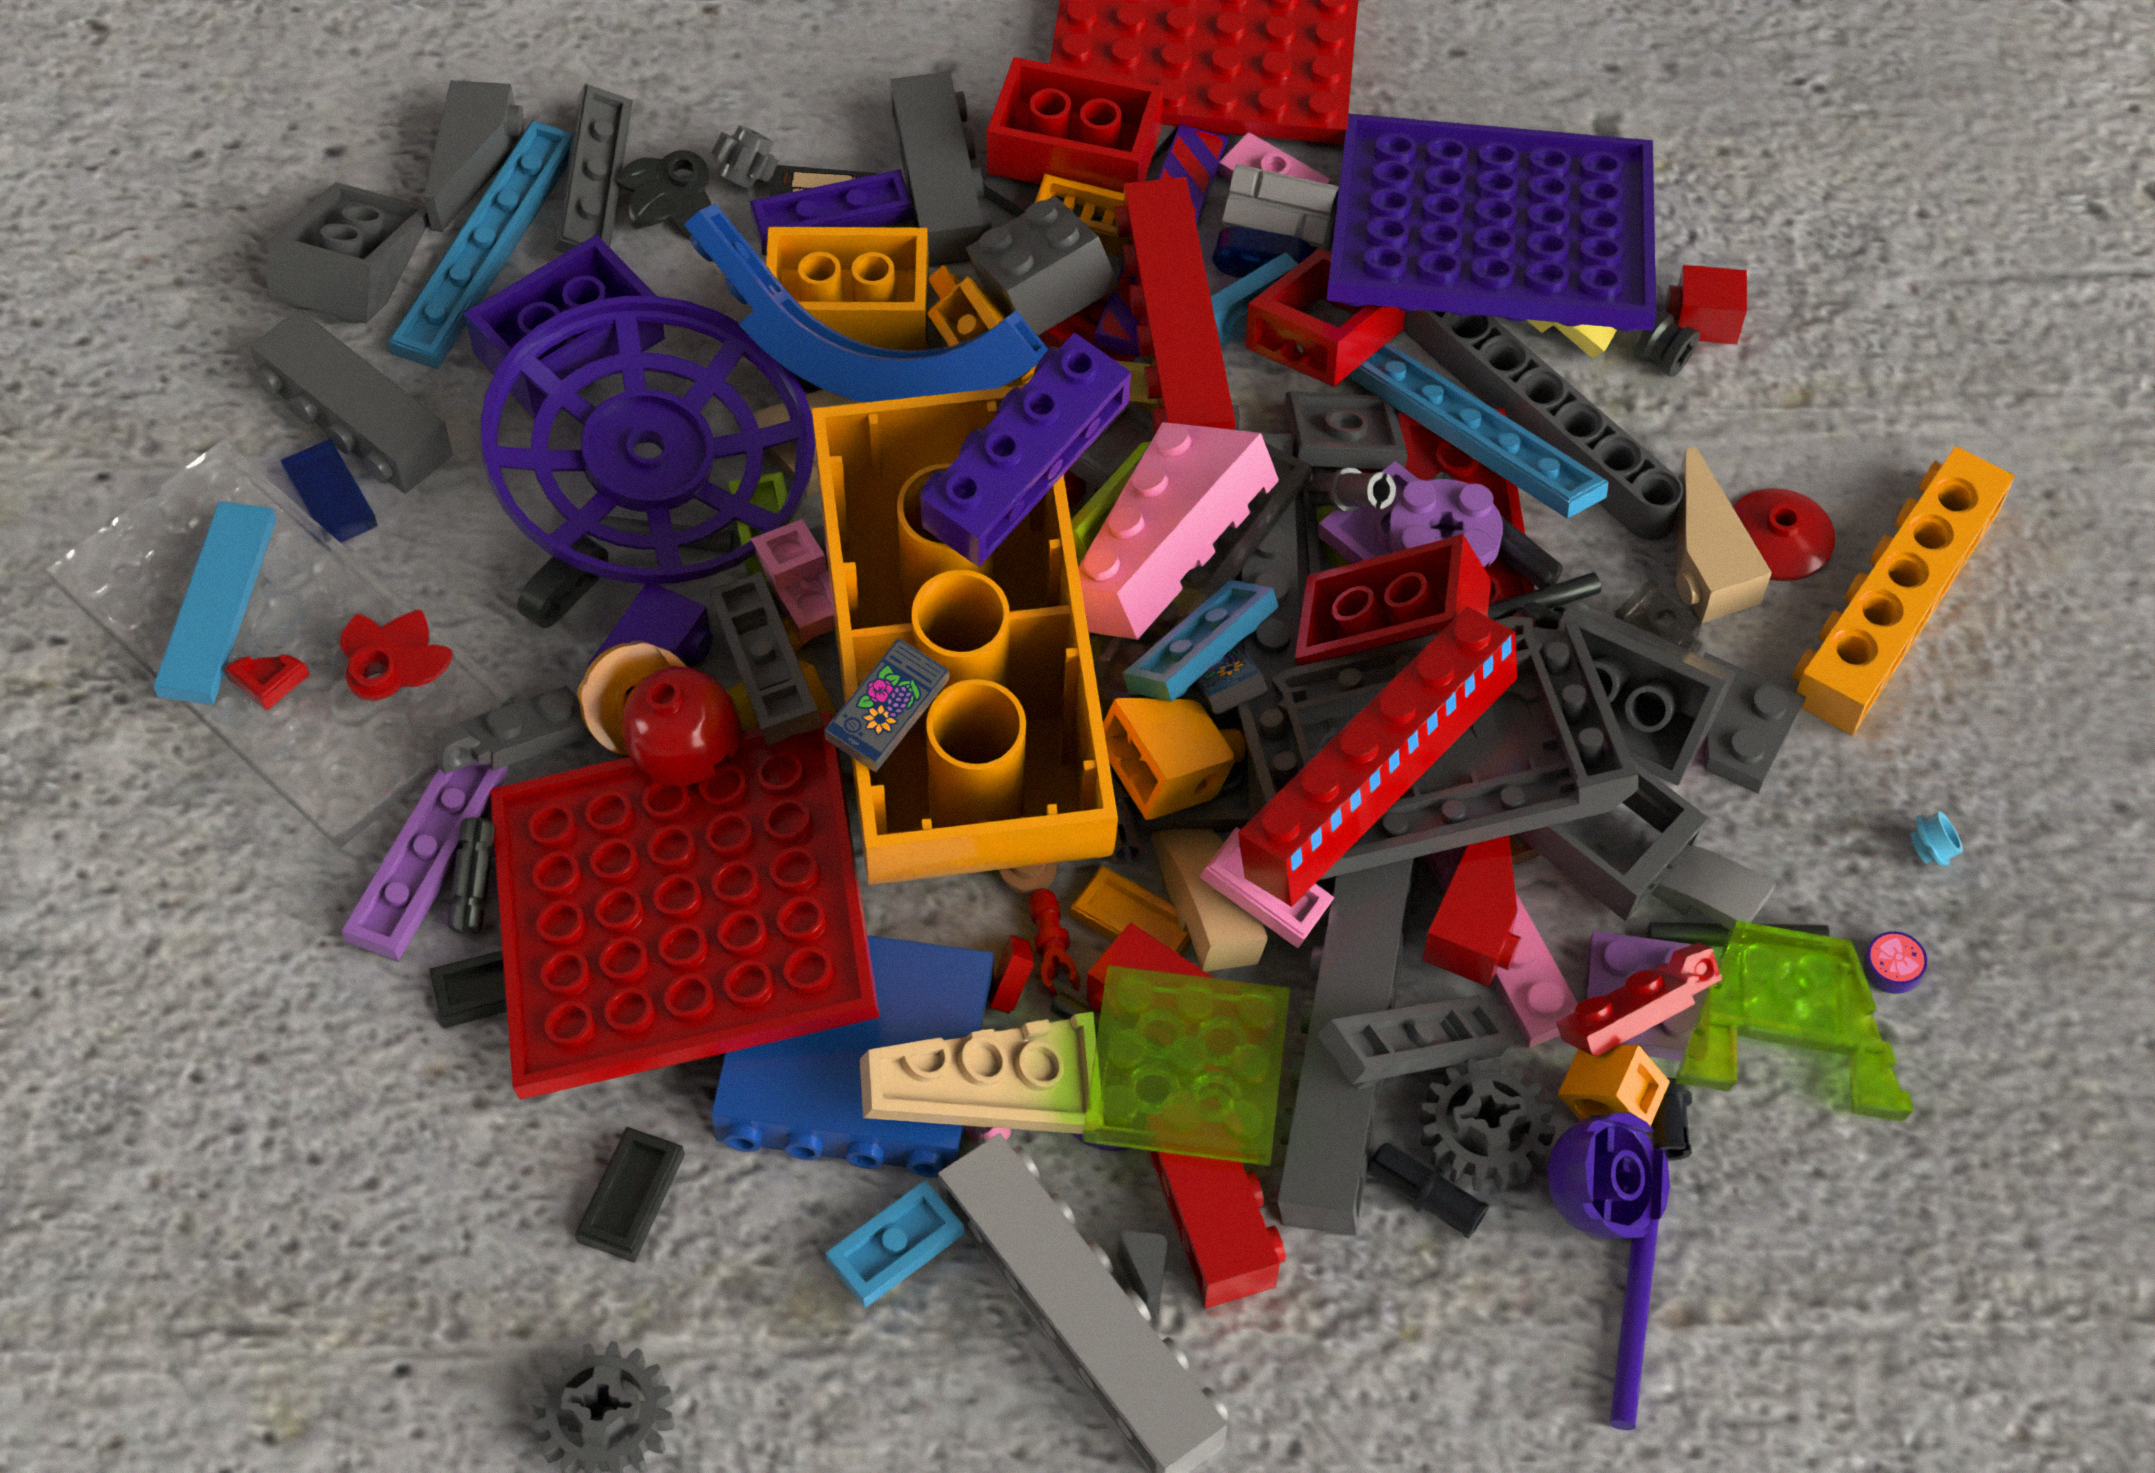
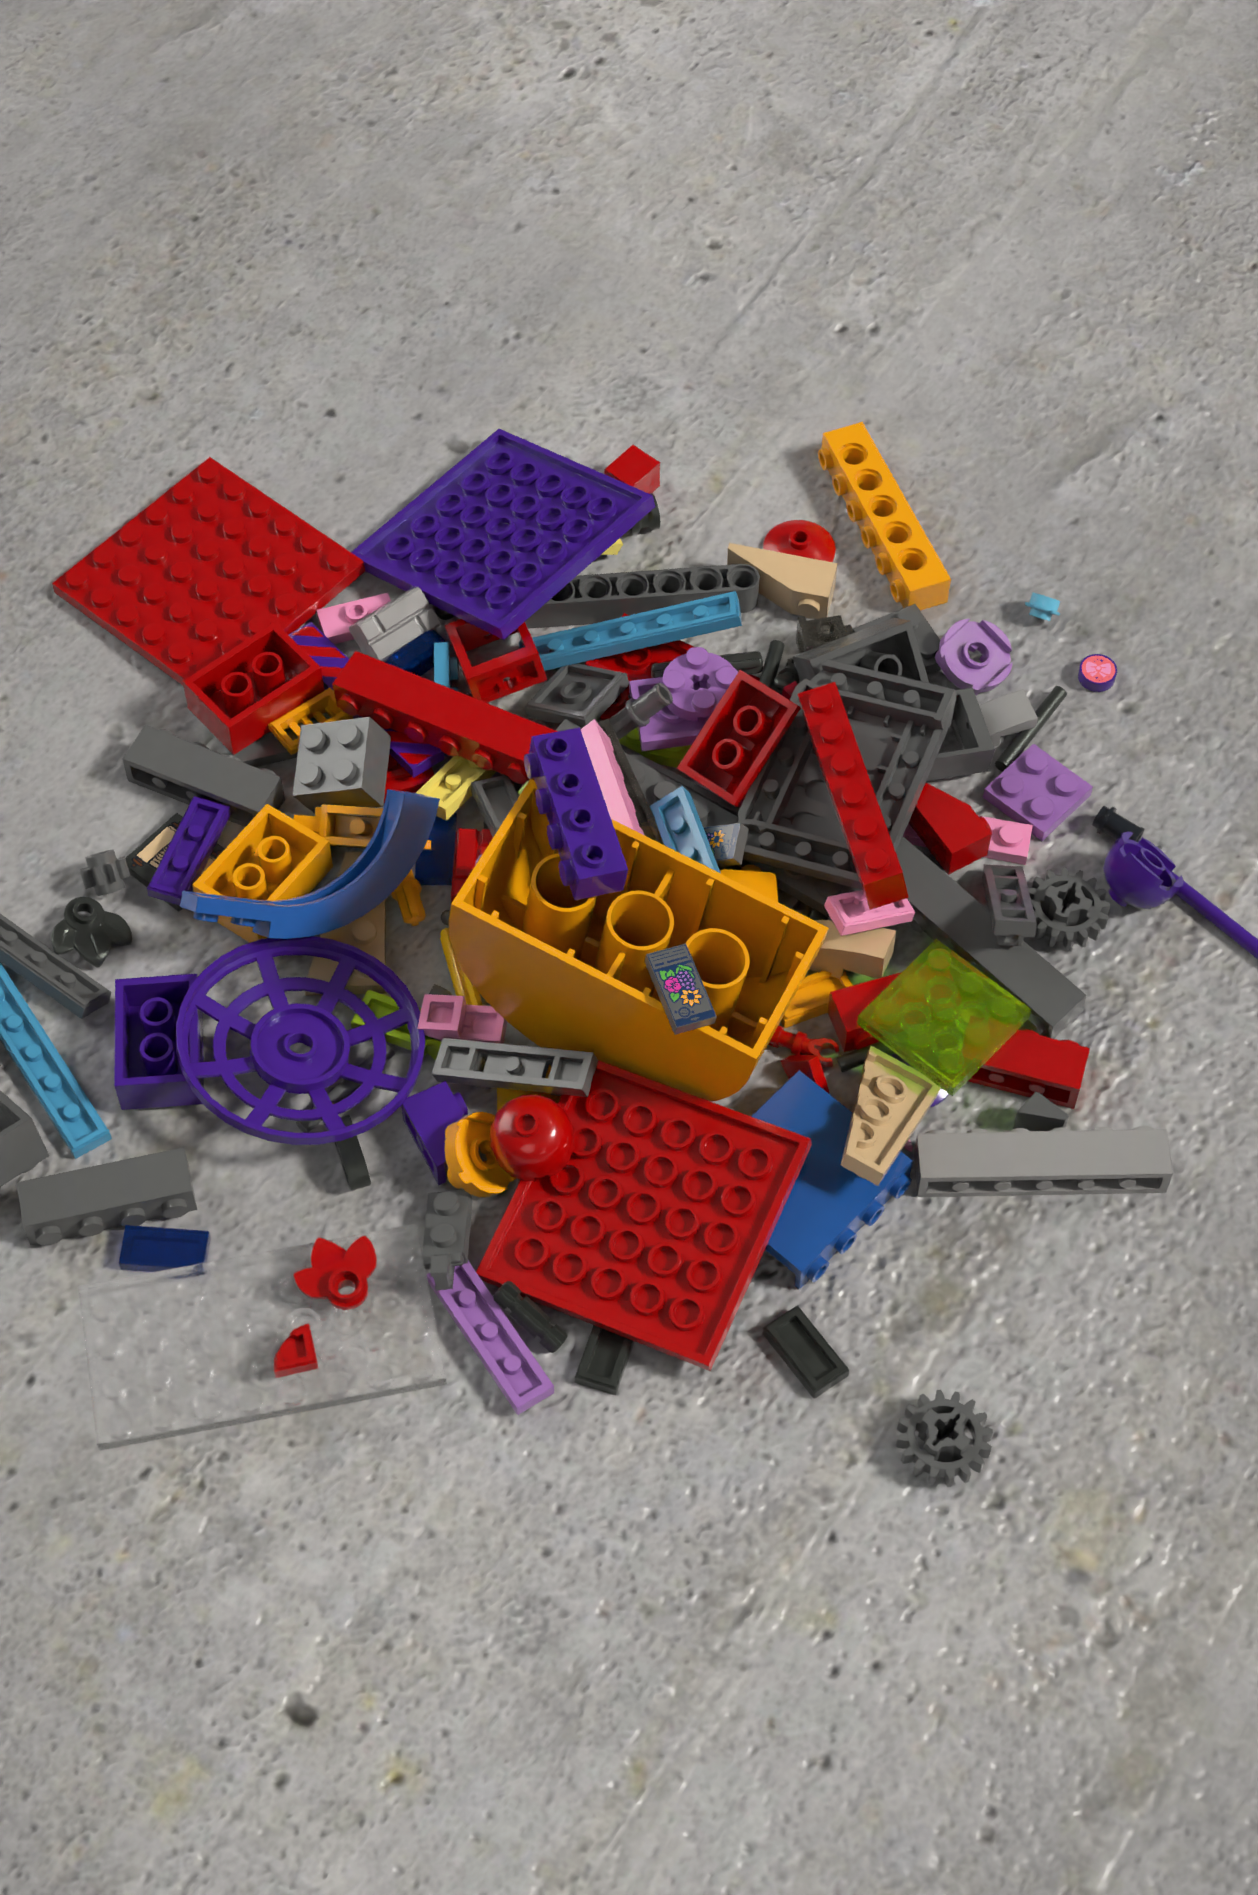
camera: 55 degrees left, 0 degrees up
dark azure tile [153,501,277,705] -> none
dark azure plate [825,1180,964,1309] -> none
black axle [1367,1143,1489,1239] -> none
red hinge [1556,942,1722,1057] -> none
light orange brick [1557,1045,1670,1126] -> none
clear neon green wing [1676,921,1913,1122] -> none
none -> medium lavender plate [935,619,1013,695]

